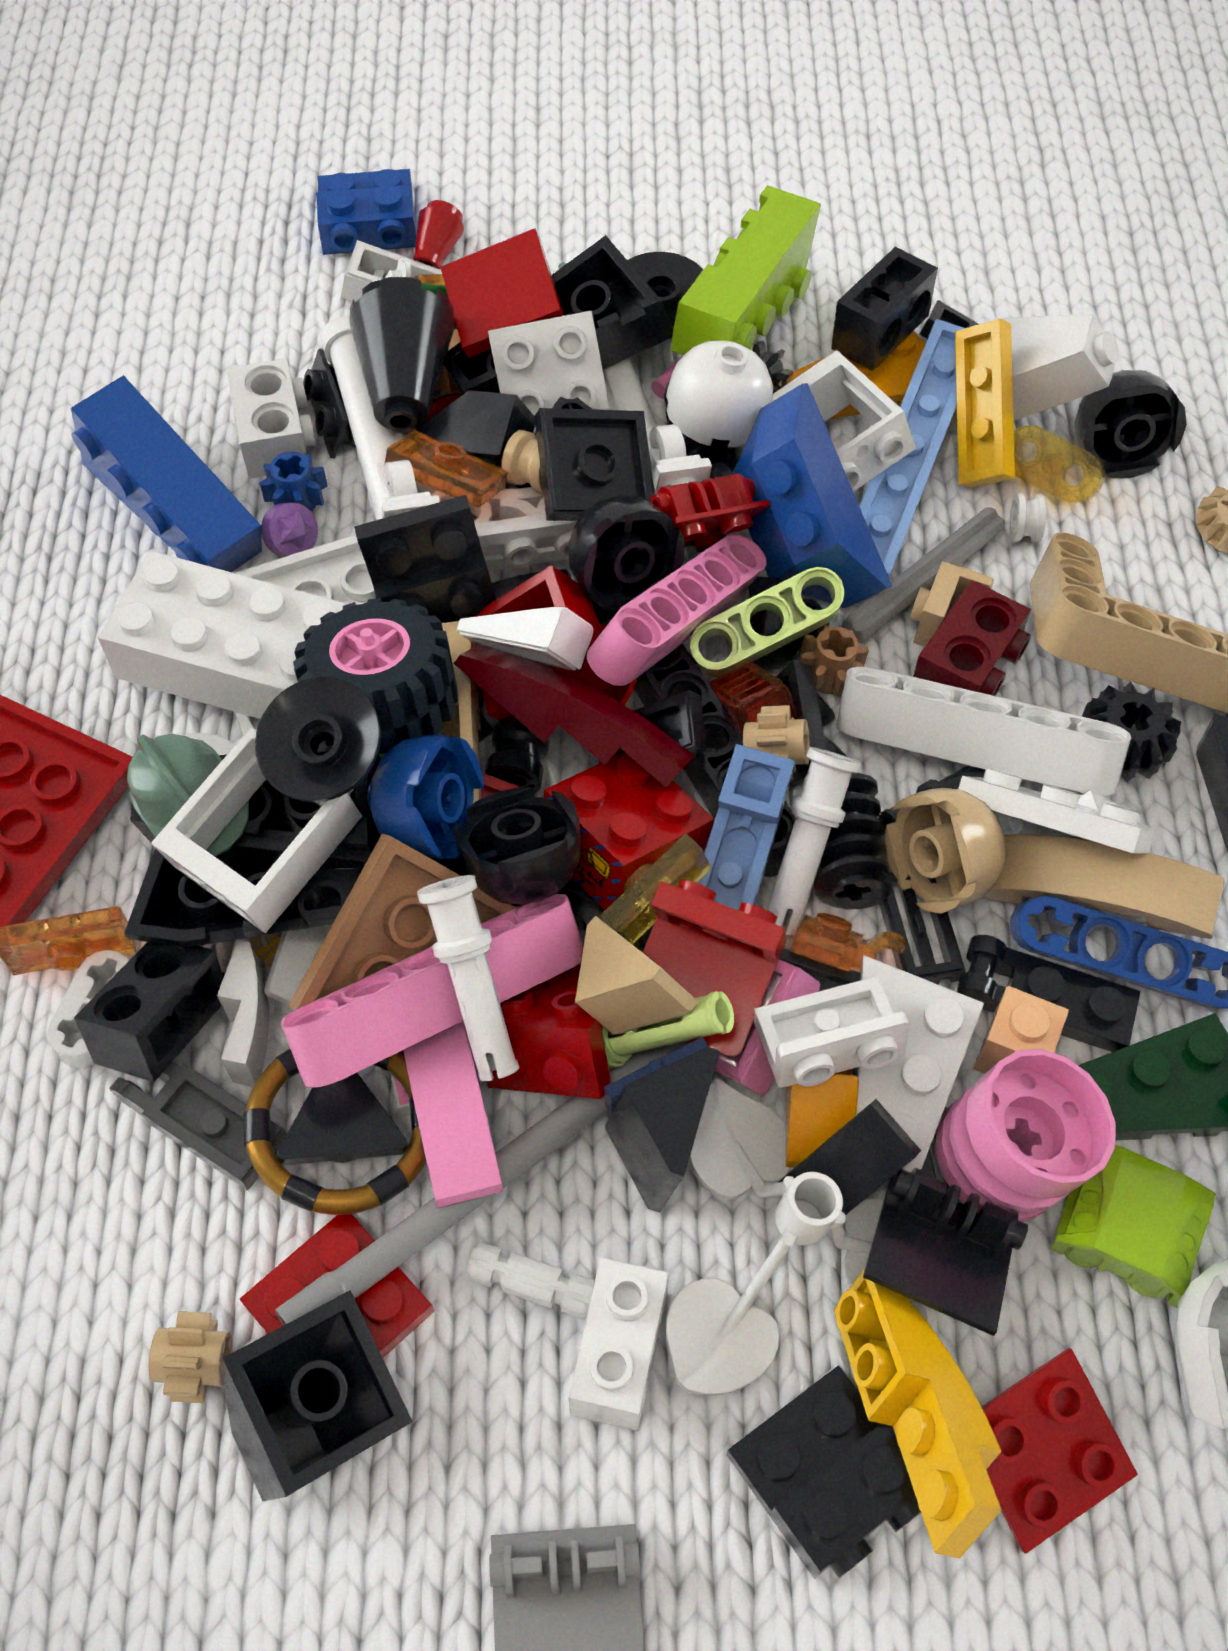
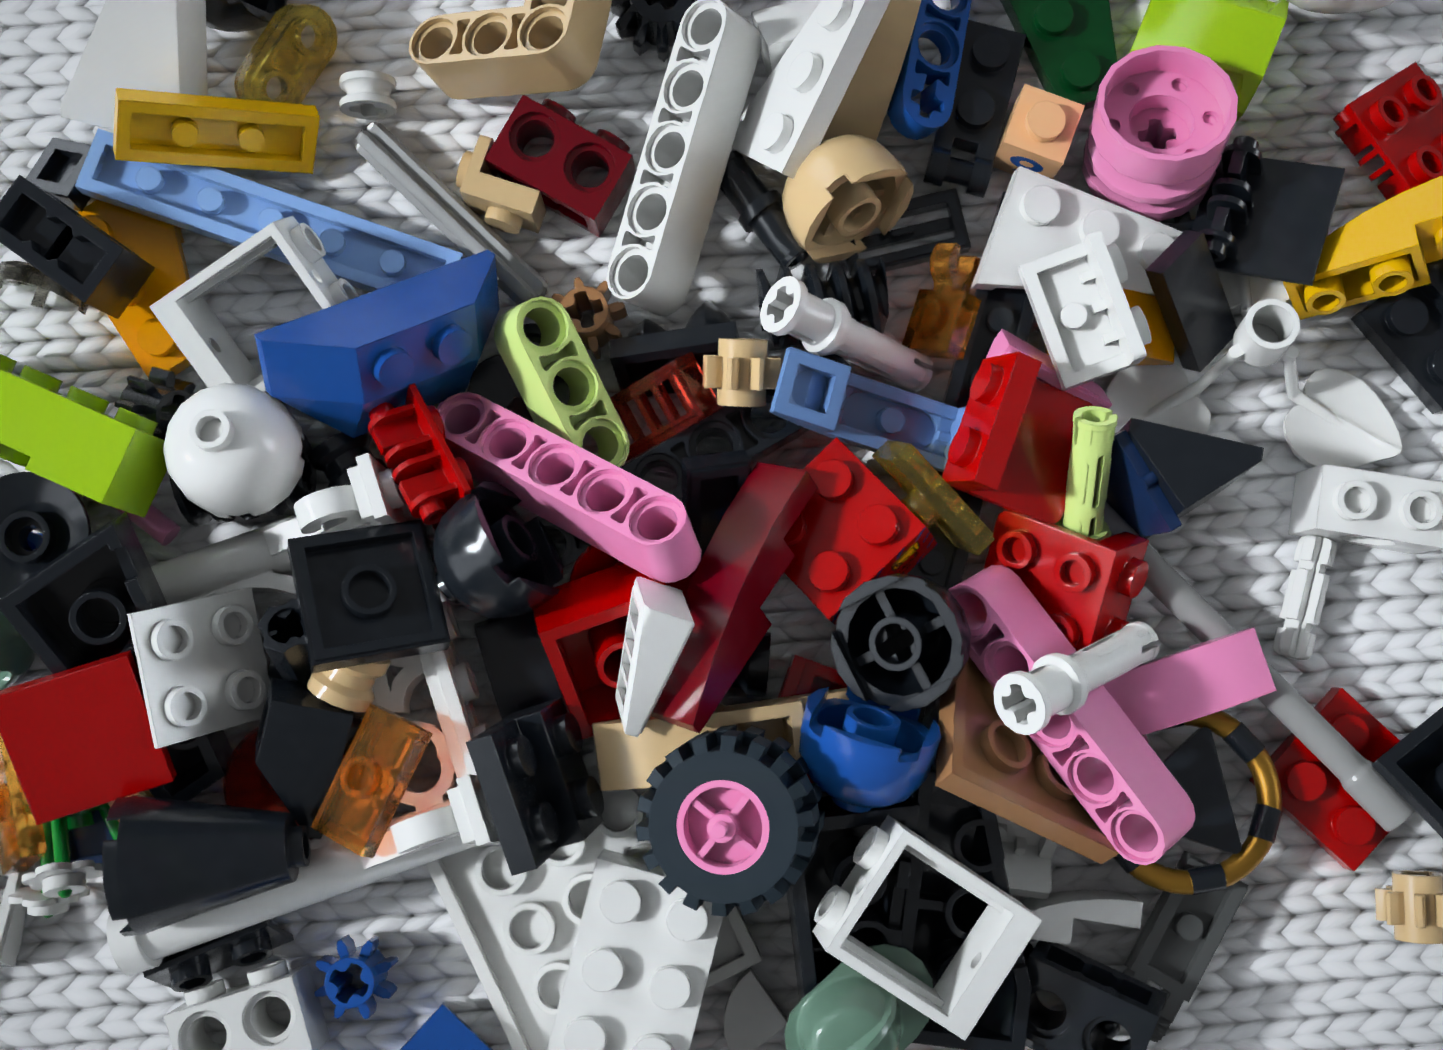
camera: 90 degrees left, 25 degrees up
black dish [255,677,381,803] -> none
medium lavender tile [261,503,318,557] -> none
tan slope [575,916,700,1035] -> none

